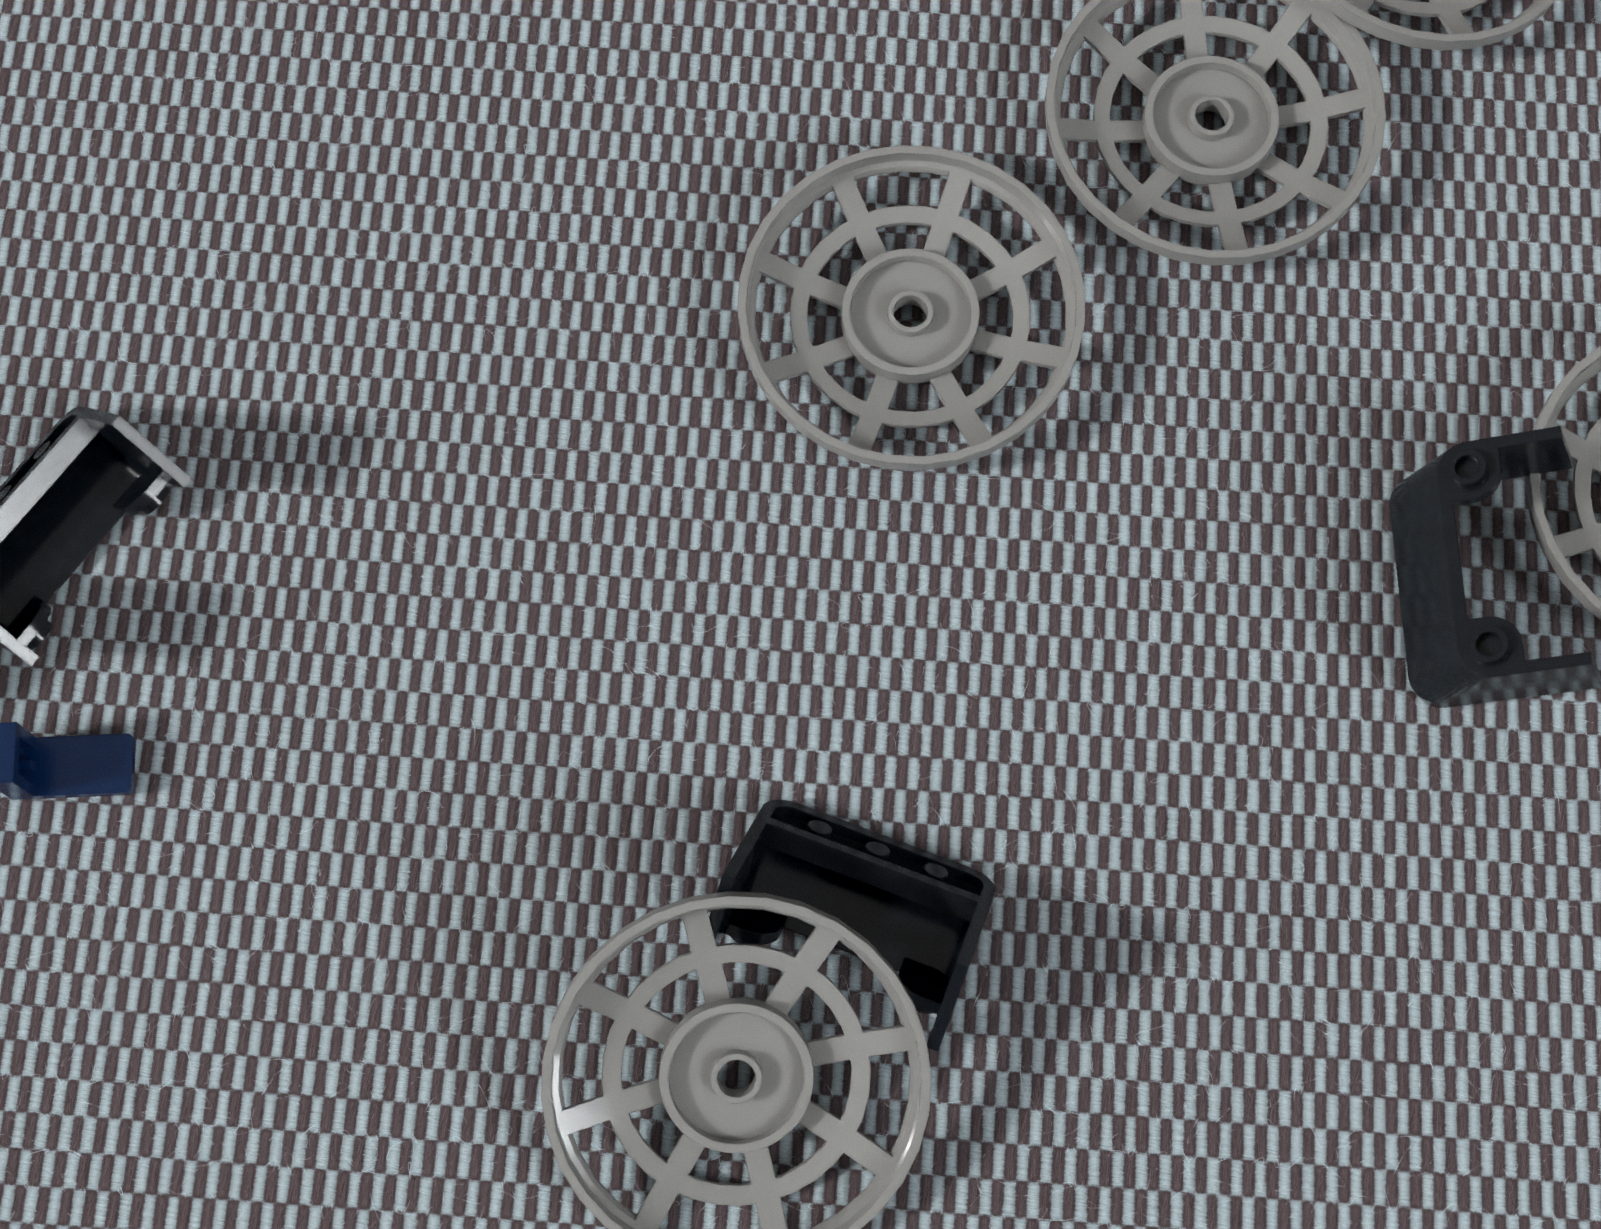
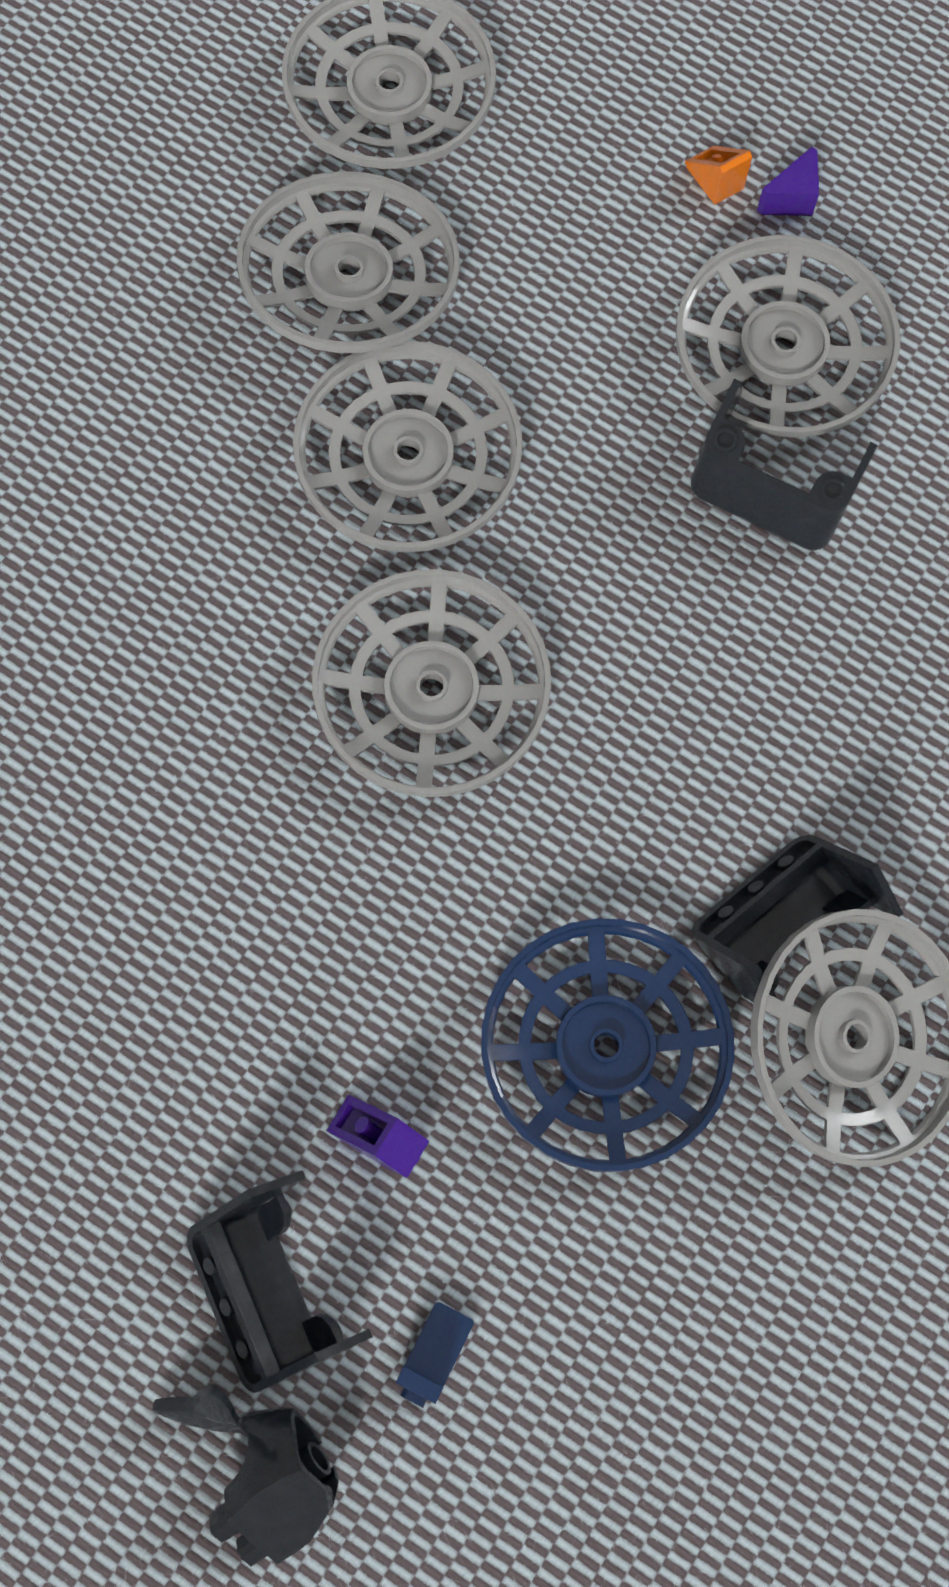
camera: 65 degrees left, 0 degrees up
none -> dark purple slope [326,1095,429,1178]
none -> dark blue dish [481,918,735,1172]

